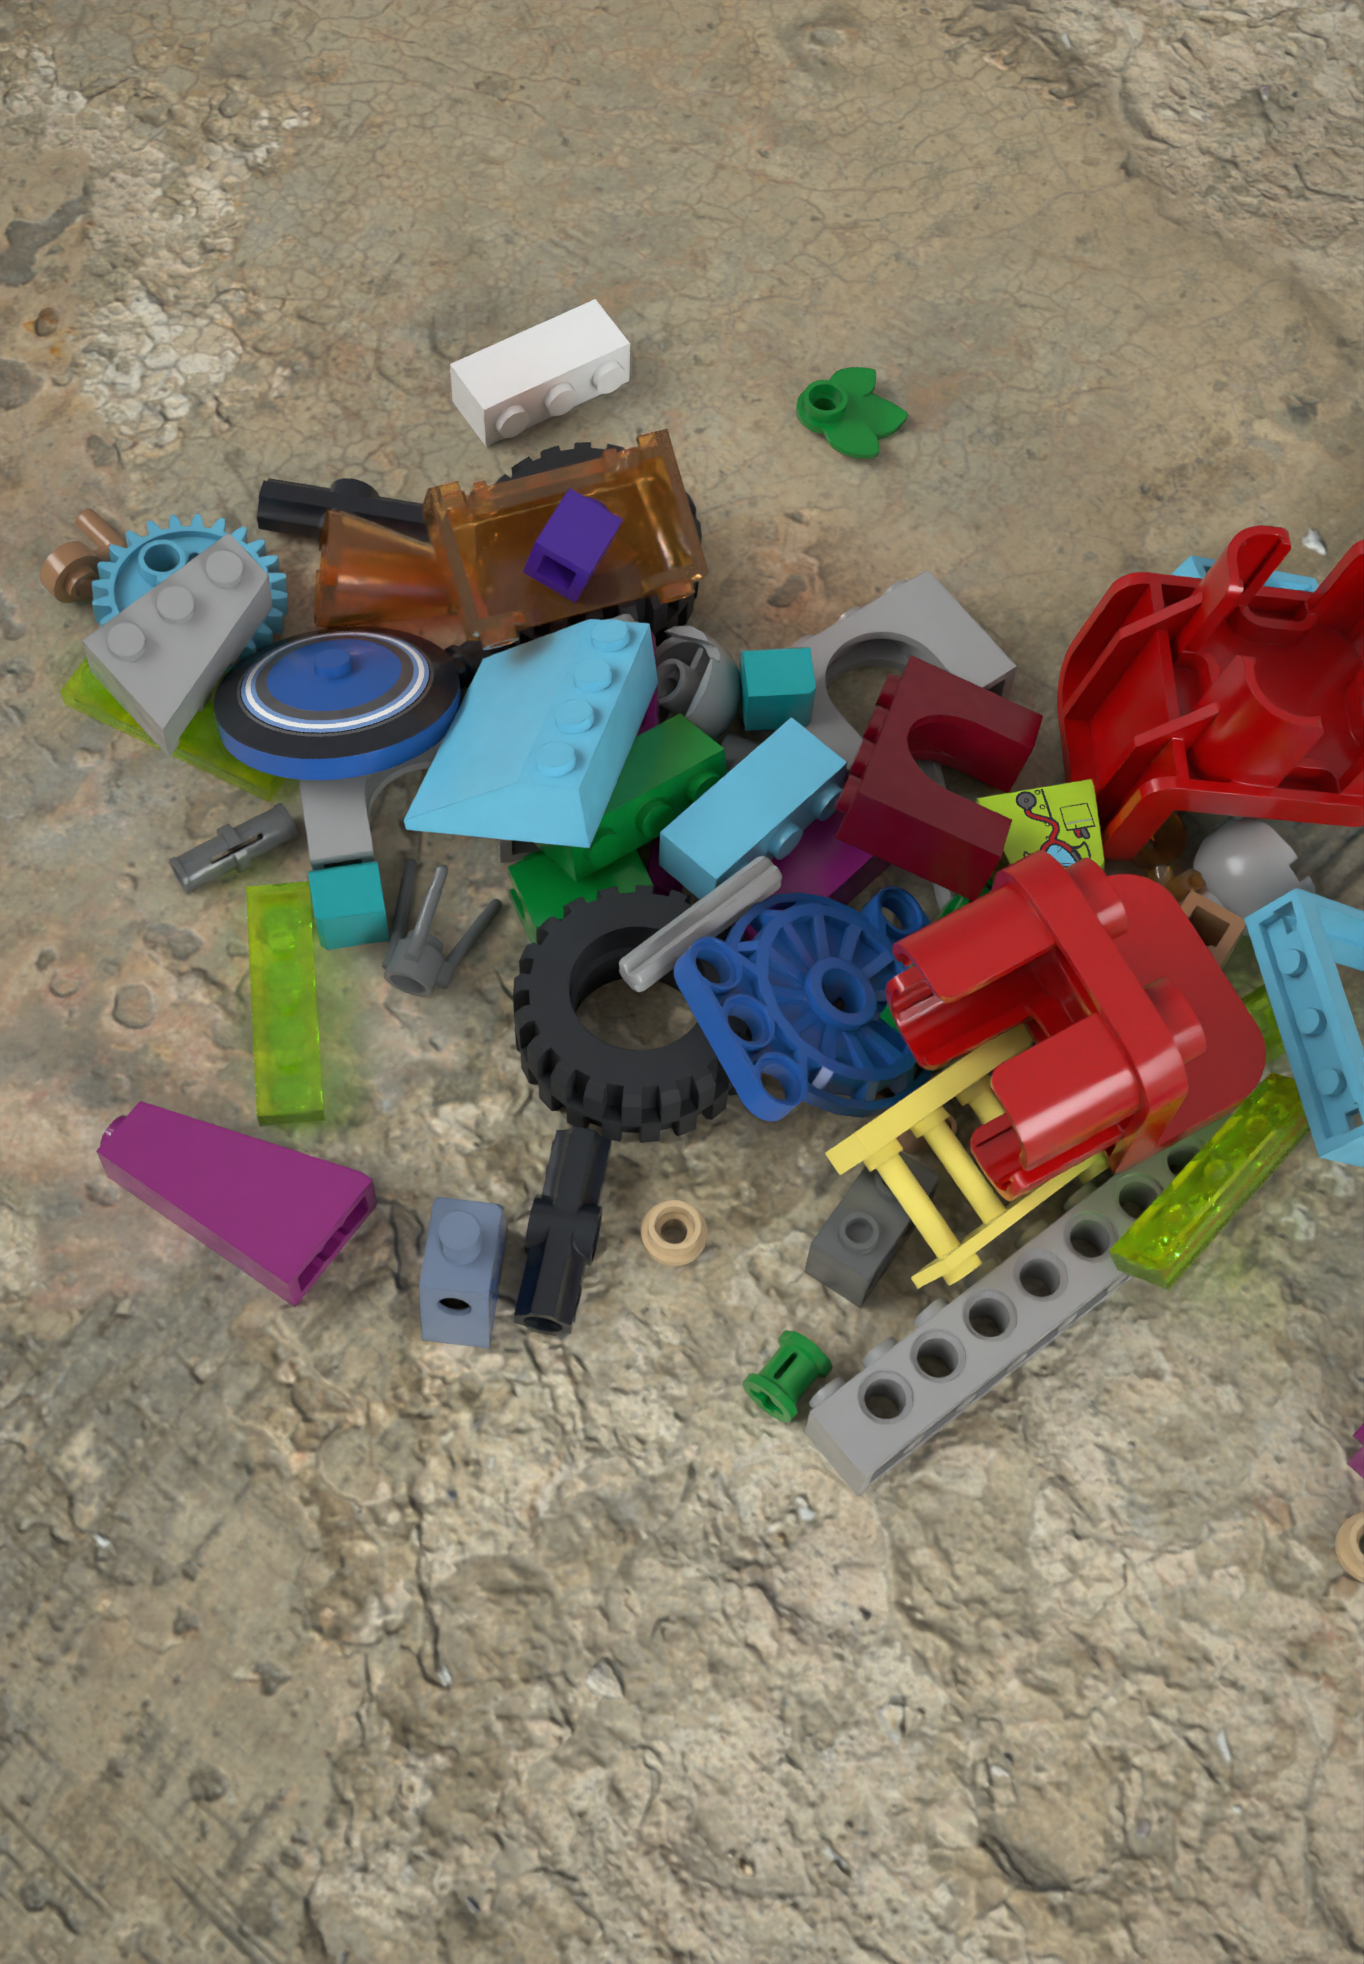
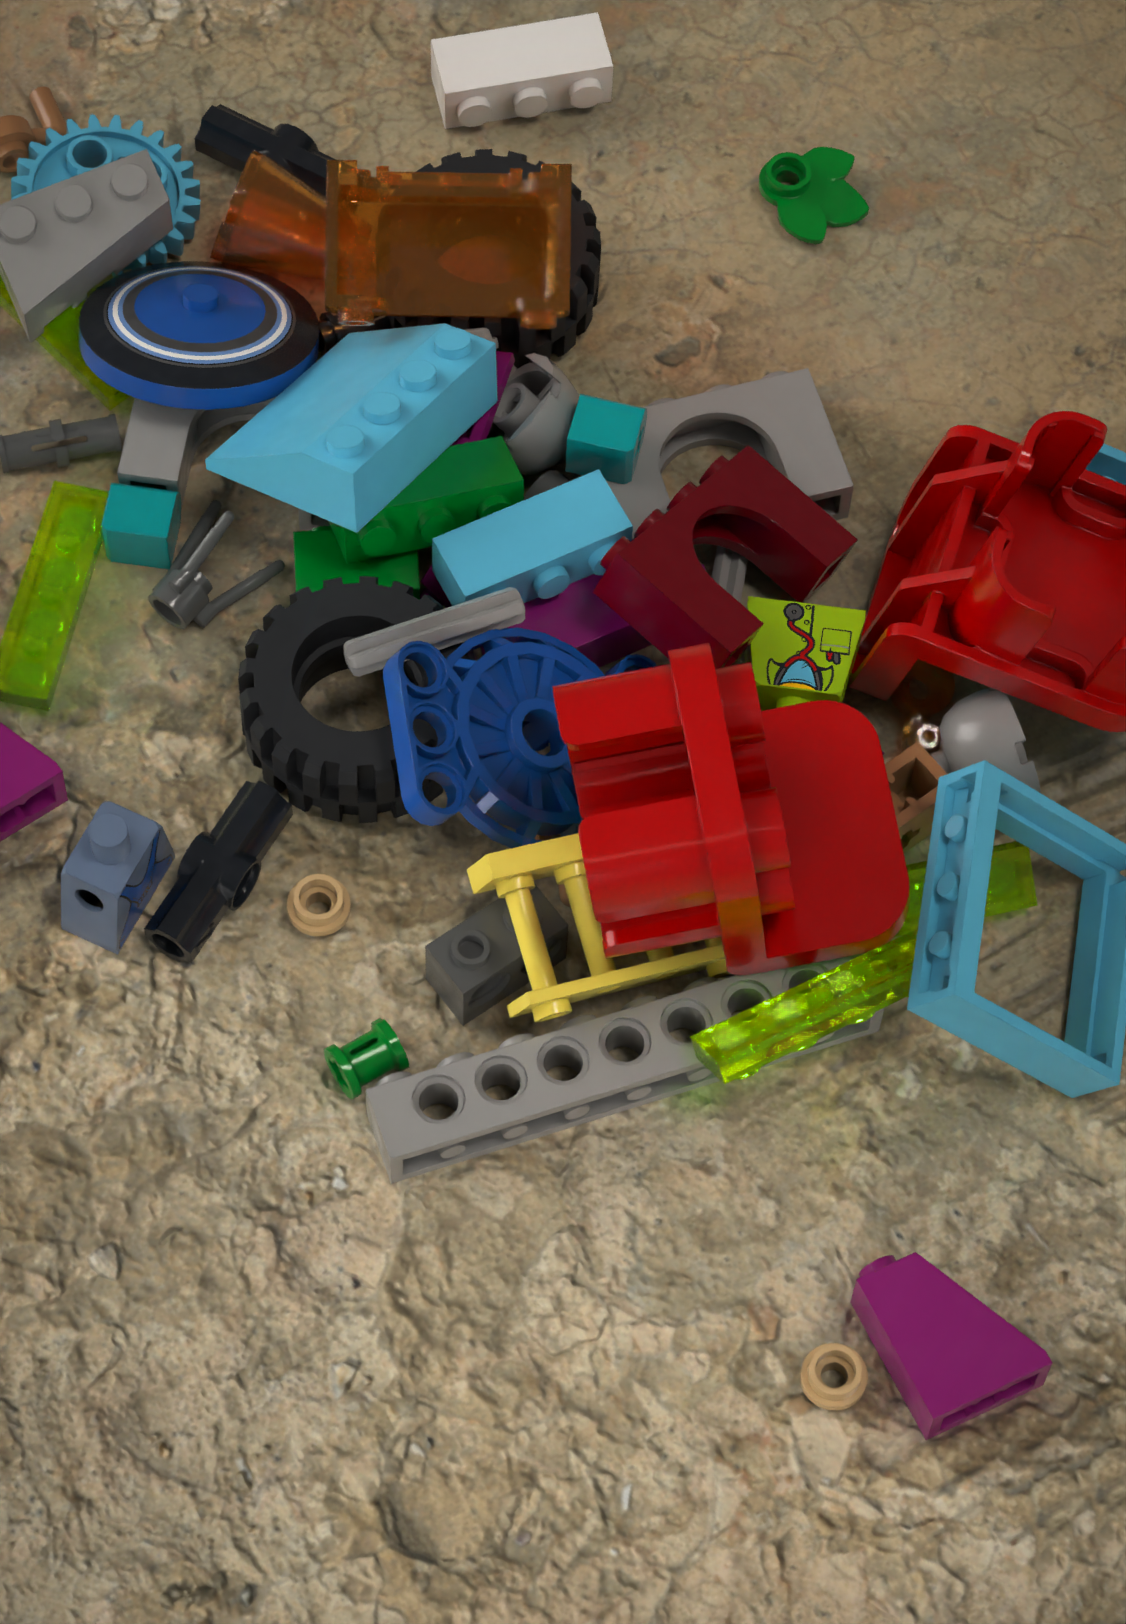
camera: 20 degrees right, 0 degrees up
dark purple brick [523,488,623,603] -> none

